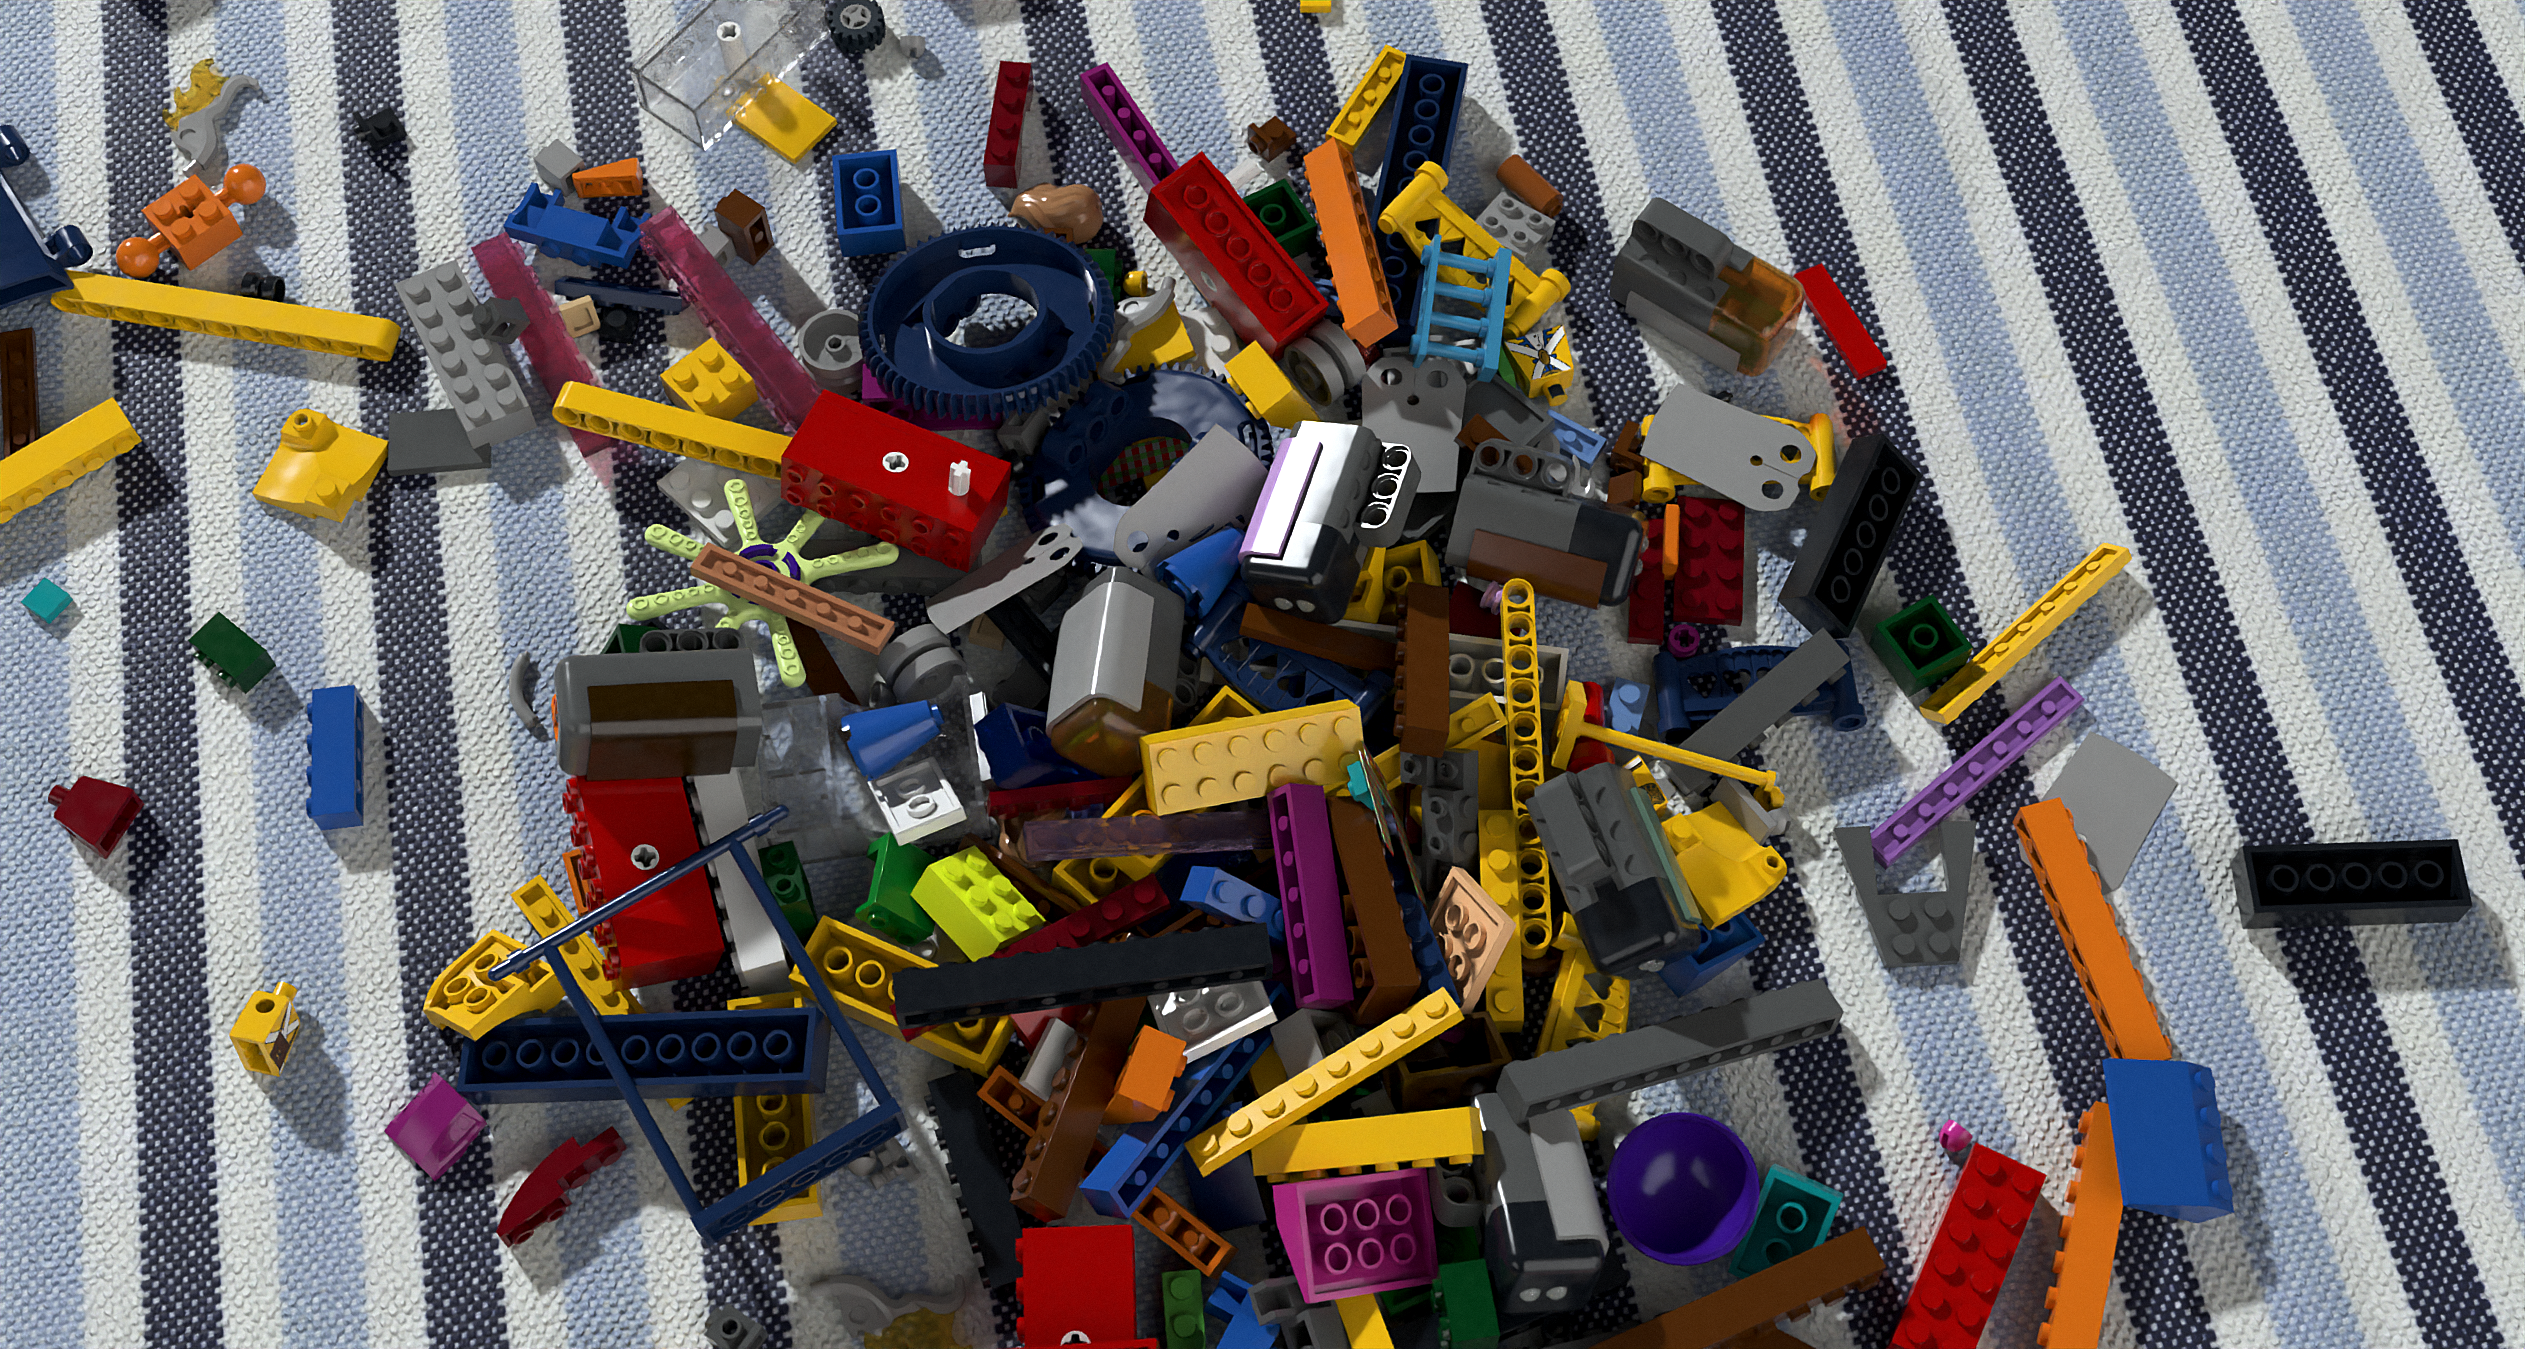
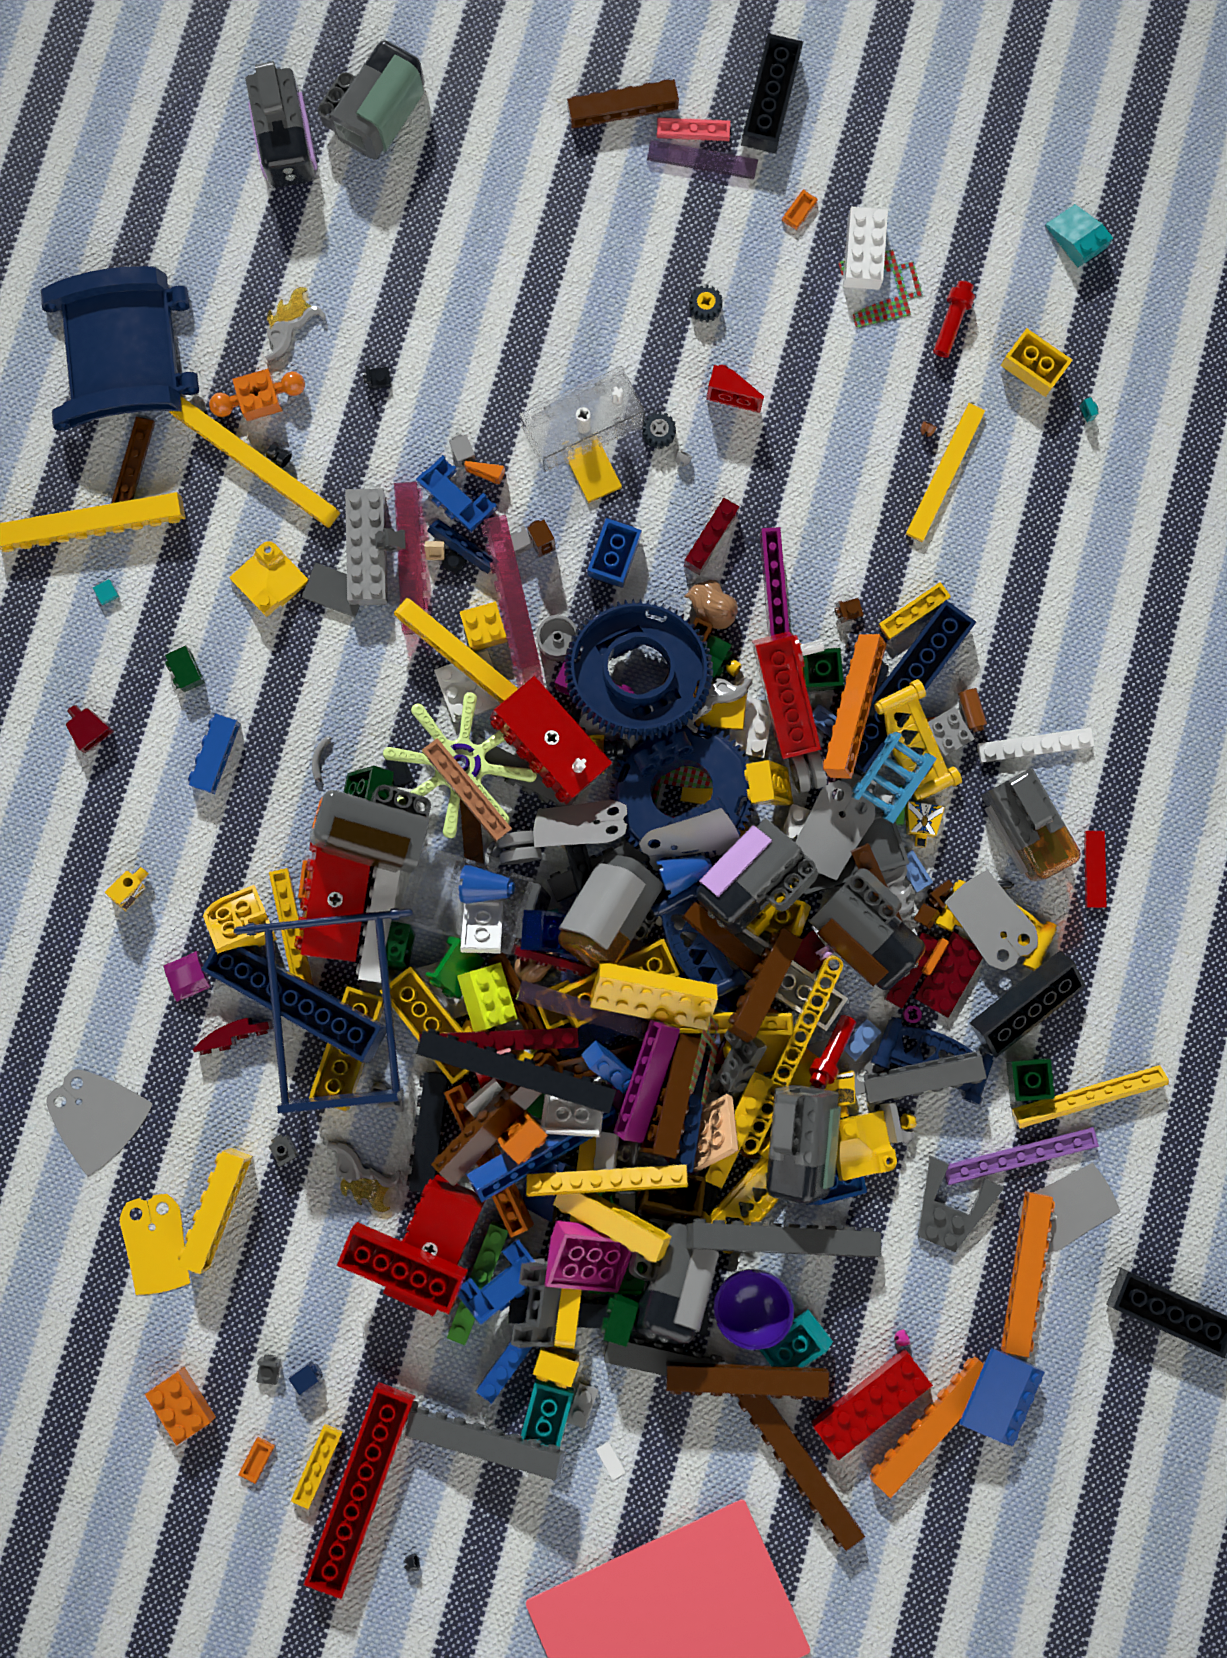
camera: 25 degrees right, 20 degrees up
teal plate [1347,760,1384,810] -> none
yellow tile [1548,679,1776,792] -> none
none -> white plate [977,728,1094,763]

